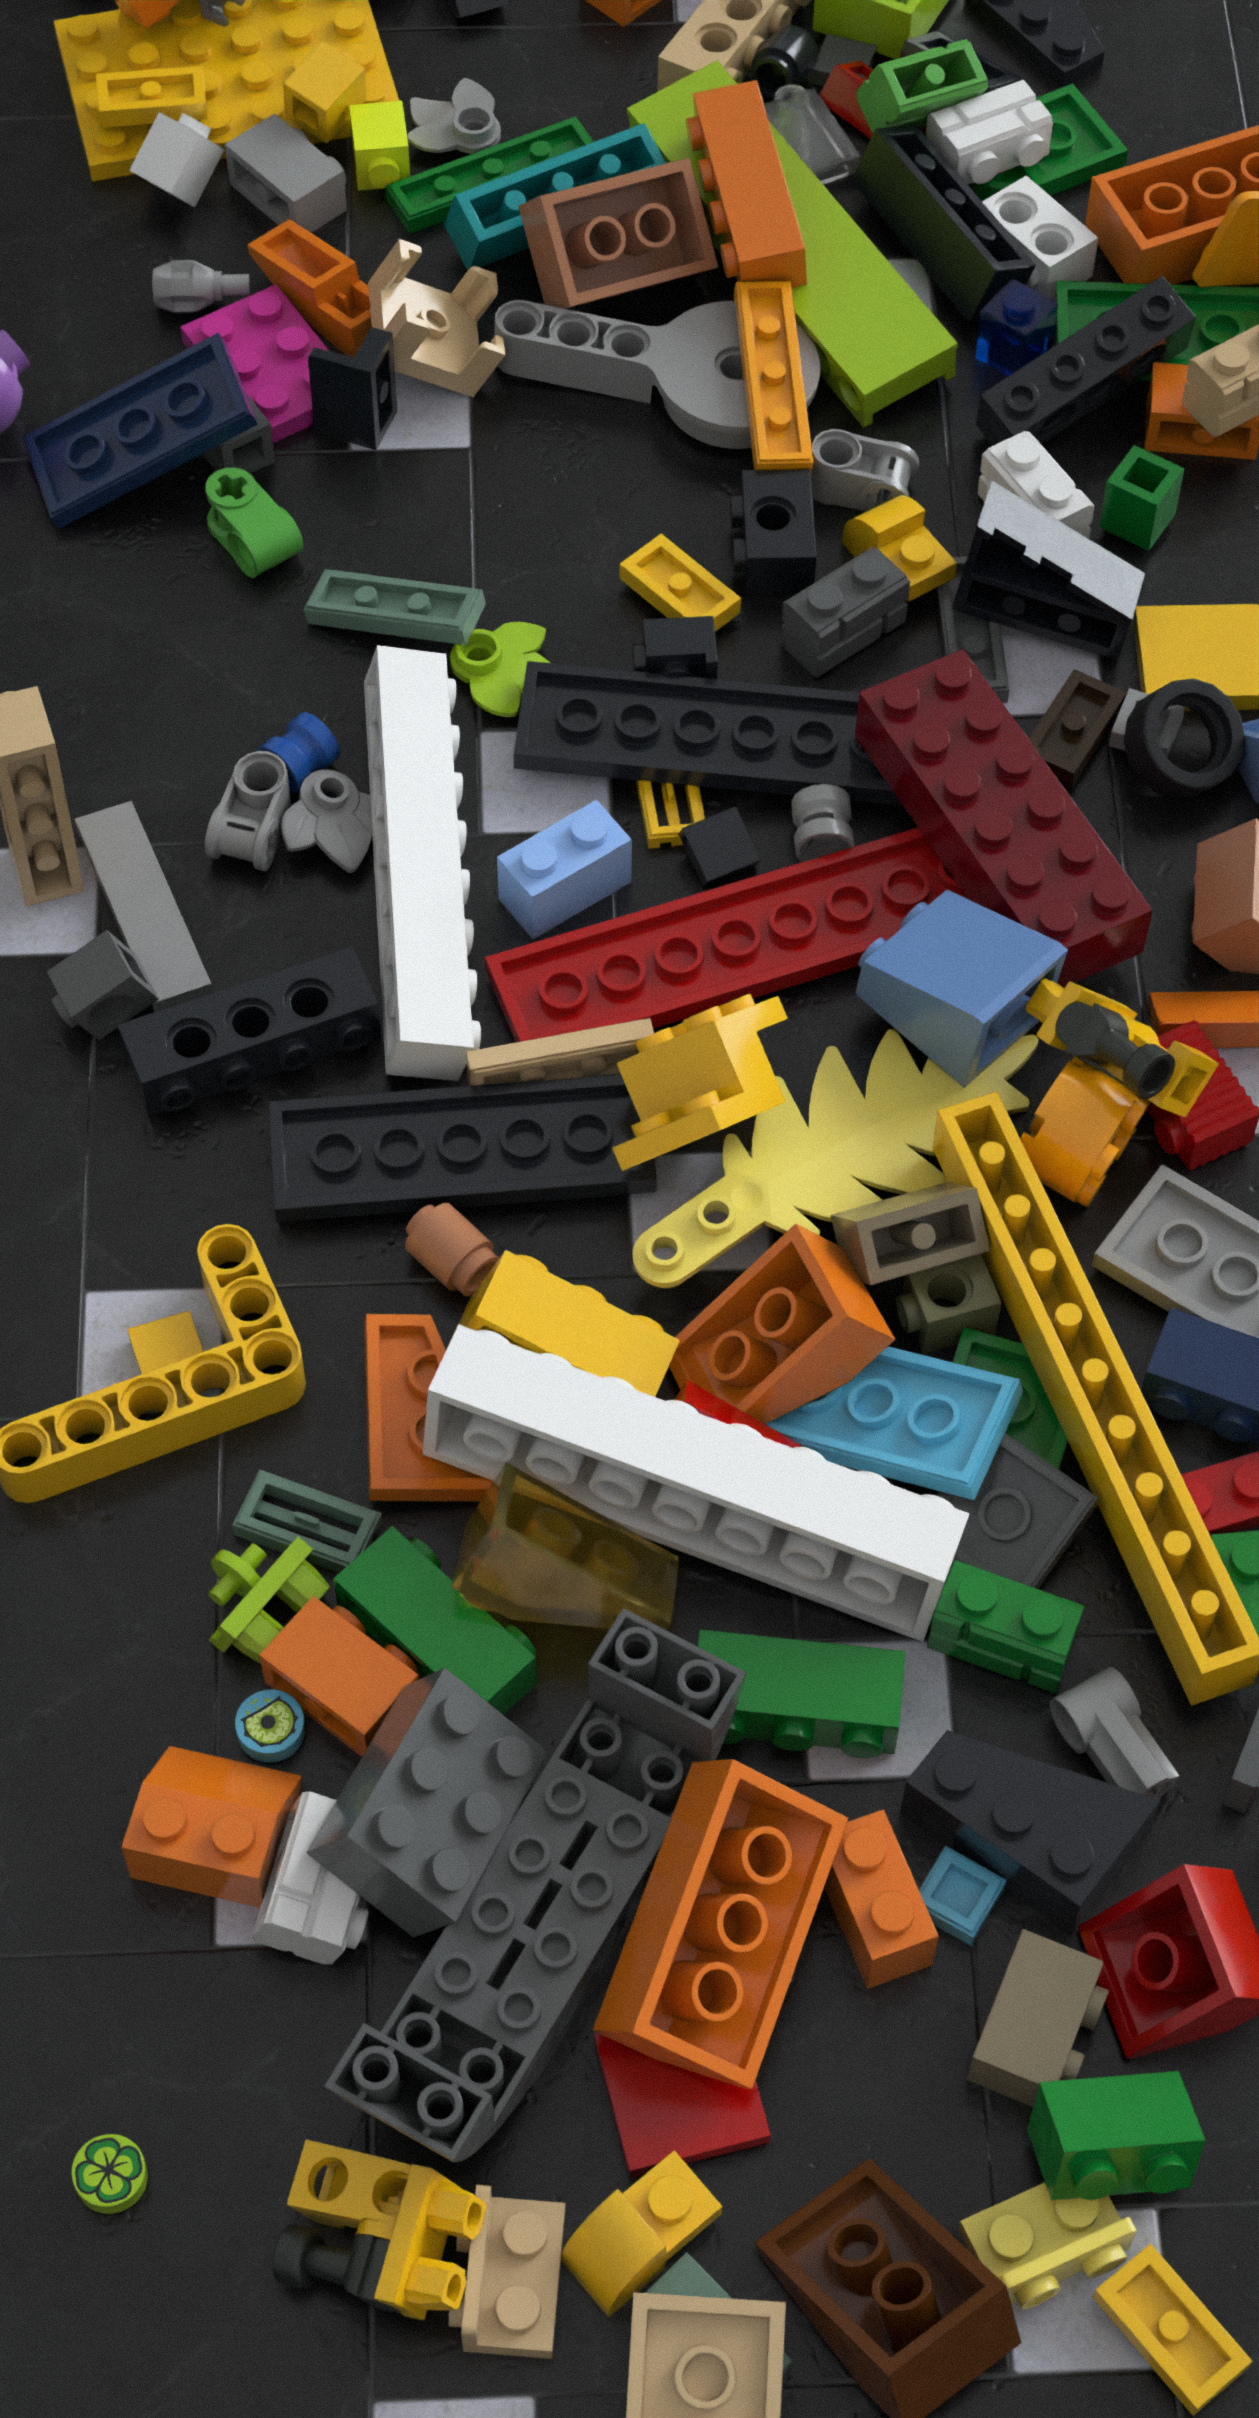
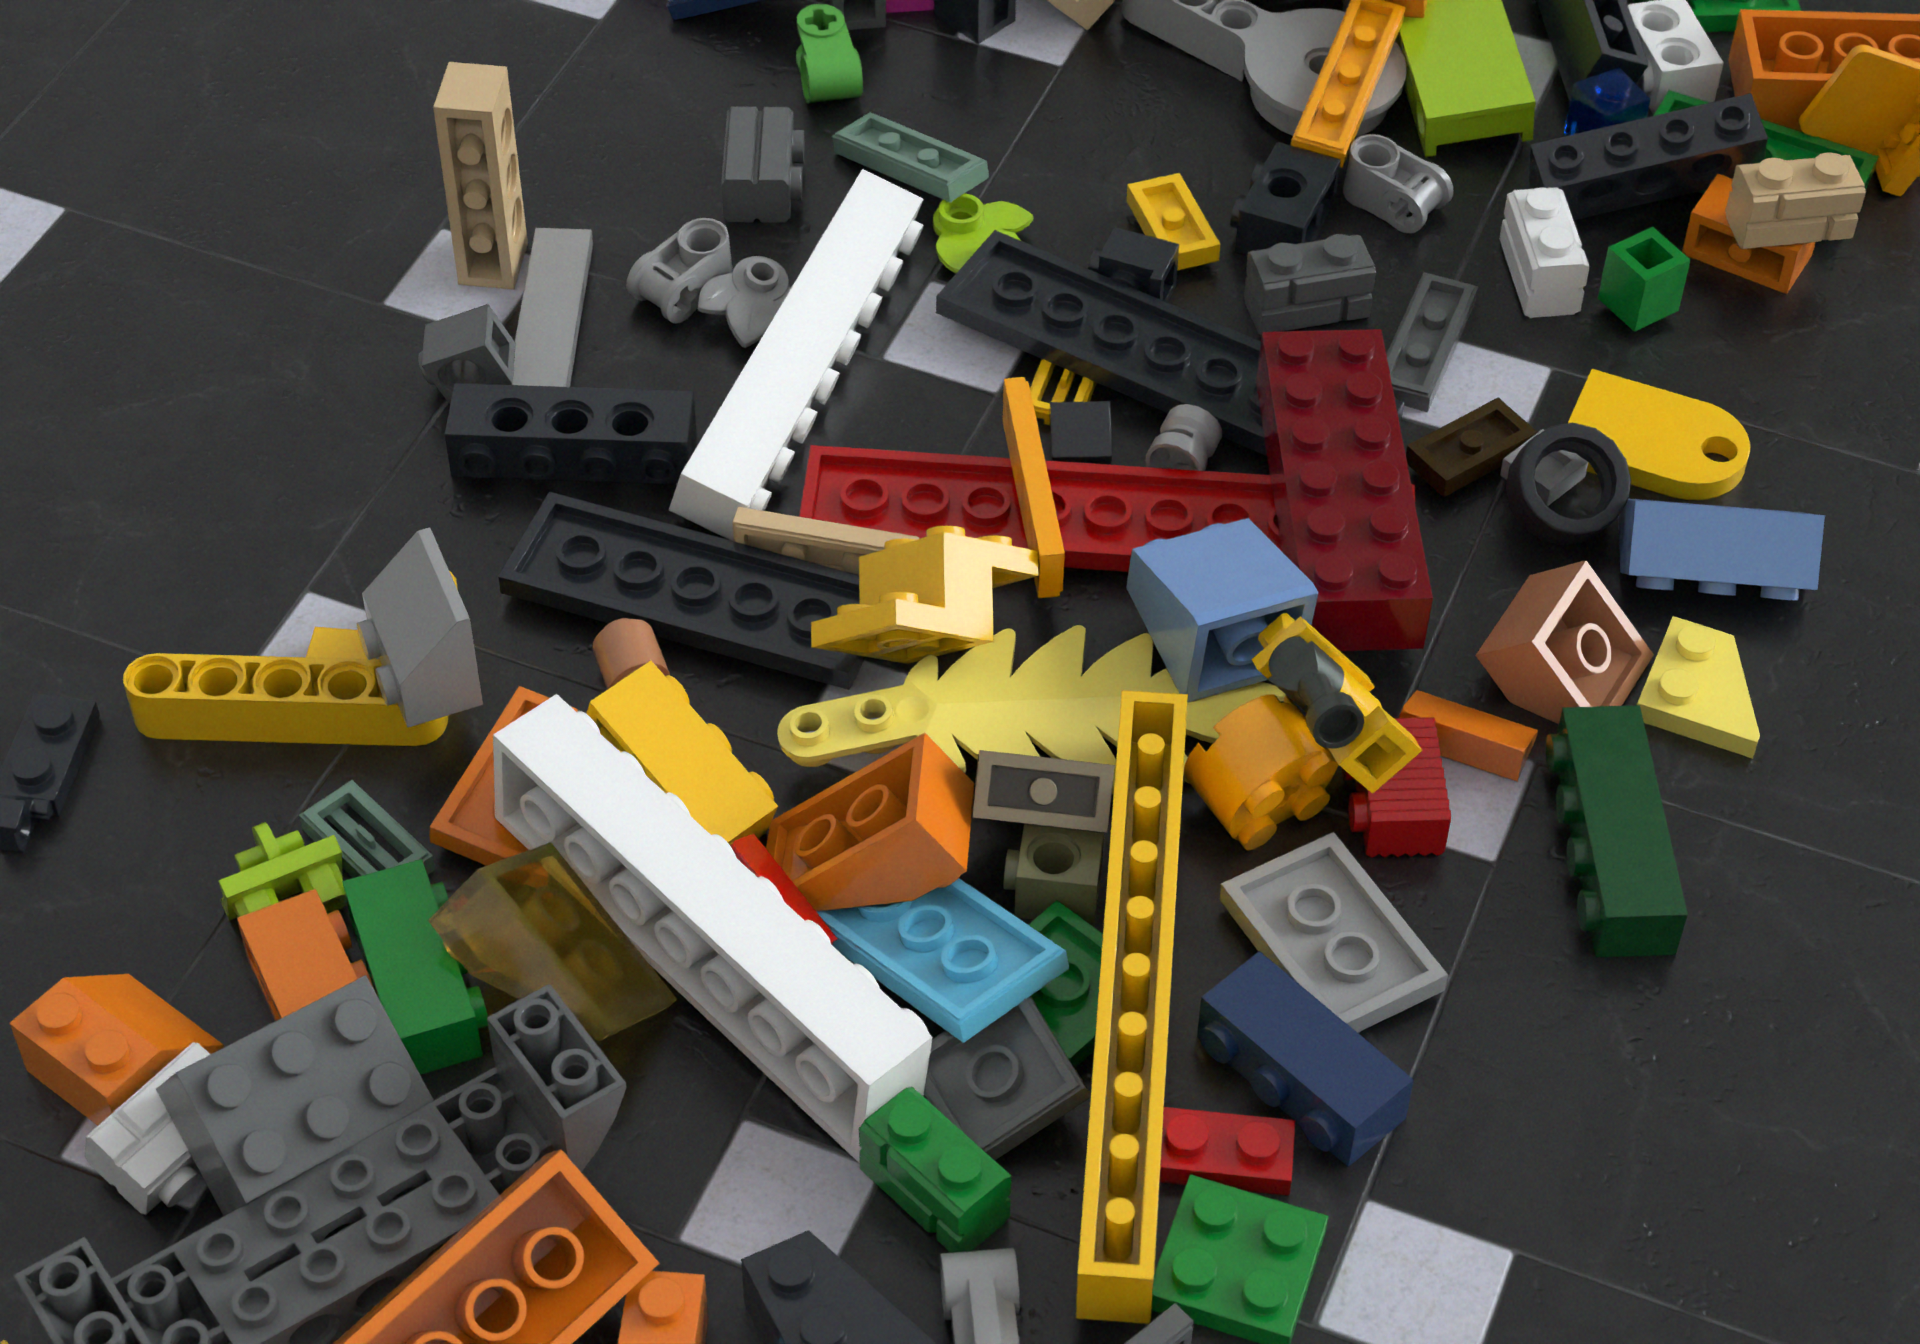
camera: 25 degrees right, 10 degrees down
tile [235,1689,306,1763] -> none
blue wheel [257,712,340,795] -> none
light blue brick [497,800,632,939] -> none
green brick [698,1629,905,1758] -> none
yellow brick [842,495,957,602] -> none
black wedge [951,480,1145,660] -> none
none -> light grey slope [357,527,483,728]
none -> dark grey brick [721,106,805,223]
none -> light orange tile [1003,377,1065,598]

